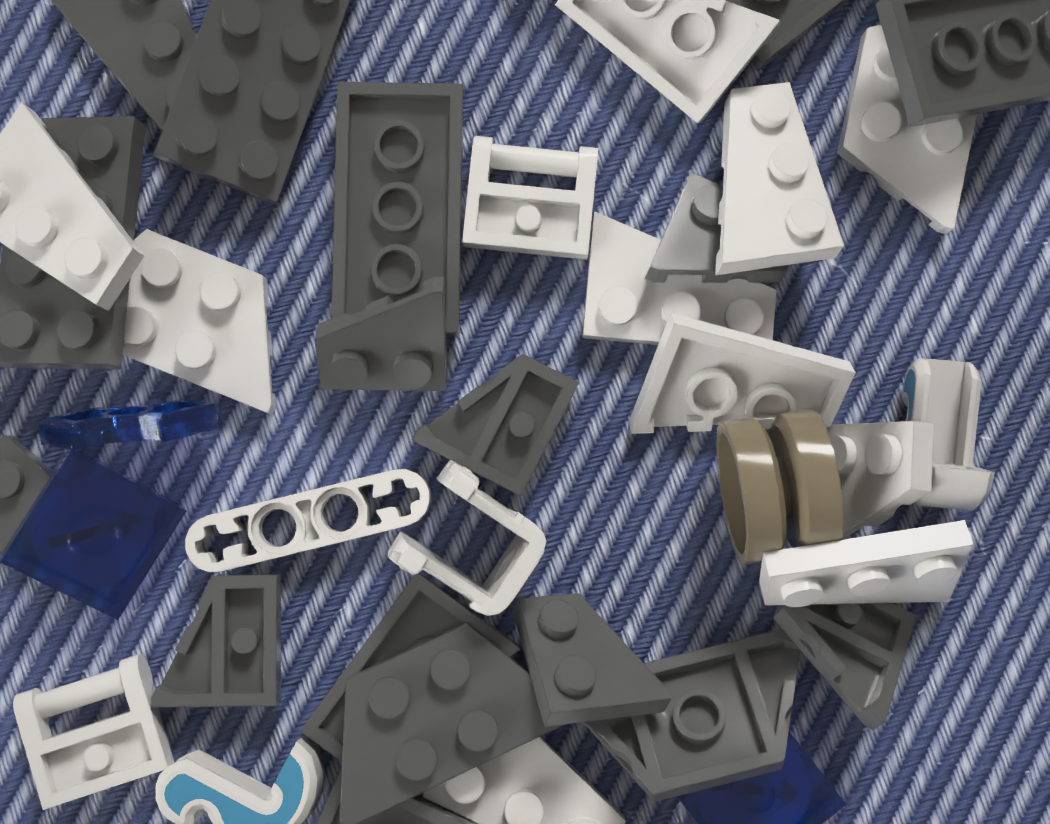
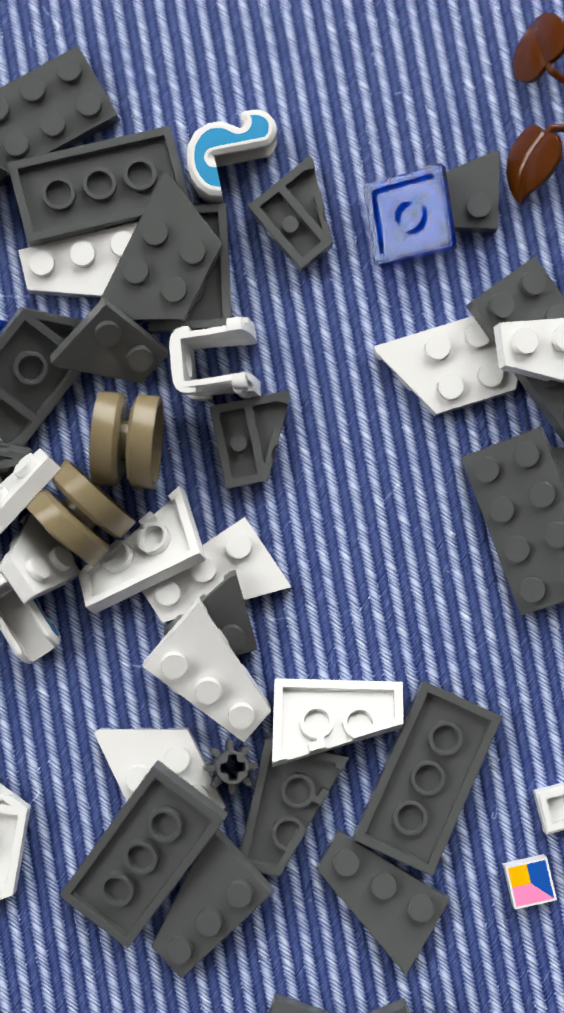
camera: 145 degrees right, 0 degrees up
white plate [13,654,175,810] -> none
clear blue tile [38,399,223,450] -> none
white beam [185,469,432,572] -> none
dark grey wing [315,277,448,391] -> none
dark grey plate [331,82,464,336] -> none
white plate [462,136,598,260] -> none
none -> dark tan wheel [89,391,164,490]
none -> dark grey gear [202,739,258,795]

